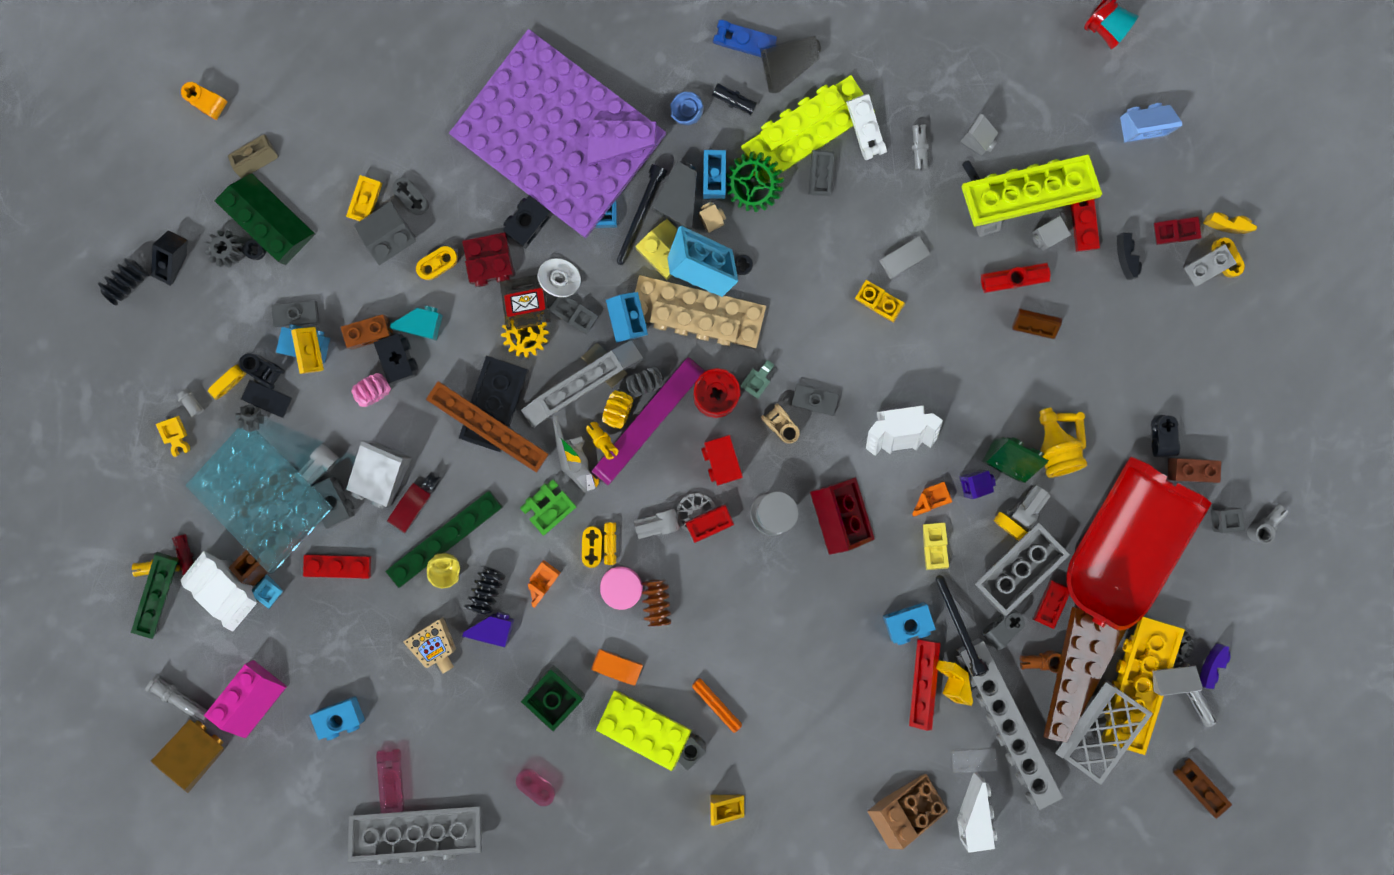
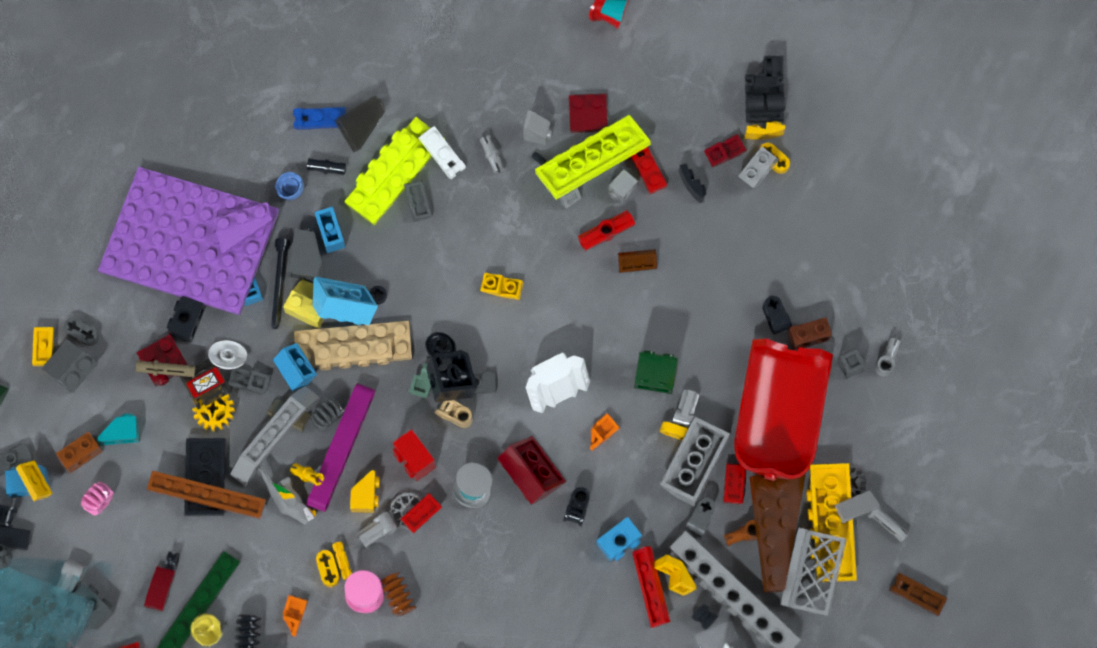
camera: 15 degrees left, 15 degrees down
slope [346,441,412,509] -> none
black brick [373,333,418,384] -> none
yellow plate [416,246,458,281] -> none
bright green plate [520,479,577,536] -> none
yellow gear [602,390,633,429] -> none
red wheel [693,368,740,418] -> none
tan plate [698,202,726,233] -> none
green gear [726,151,784,212] -> none
light grey slope [879,236,931,279] -> none
light yellow slope [923,523,949,570] -> none
black piece [936,575,989,677] -> none
dark purple slope [959,470,996,499] -> none
yellow piece [1039,408,1087,478] -> none
light blue slope [1120,103,1182,143] -> none
dark purple slope [1199,643,1231,689] -> none
none -> dark tan pin [135,360,195,378]
none -> yellow slope [350,471,380,513]
none -> black brick [425,332,478,402]
none -> black piece [563,487,590,527]
none -> dark red plate [569,94,608,133]
none -> black wheel [691,603,719,631]
none -> black plate [745,56,785,122]

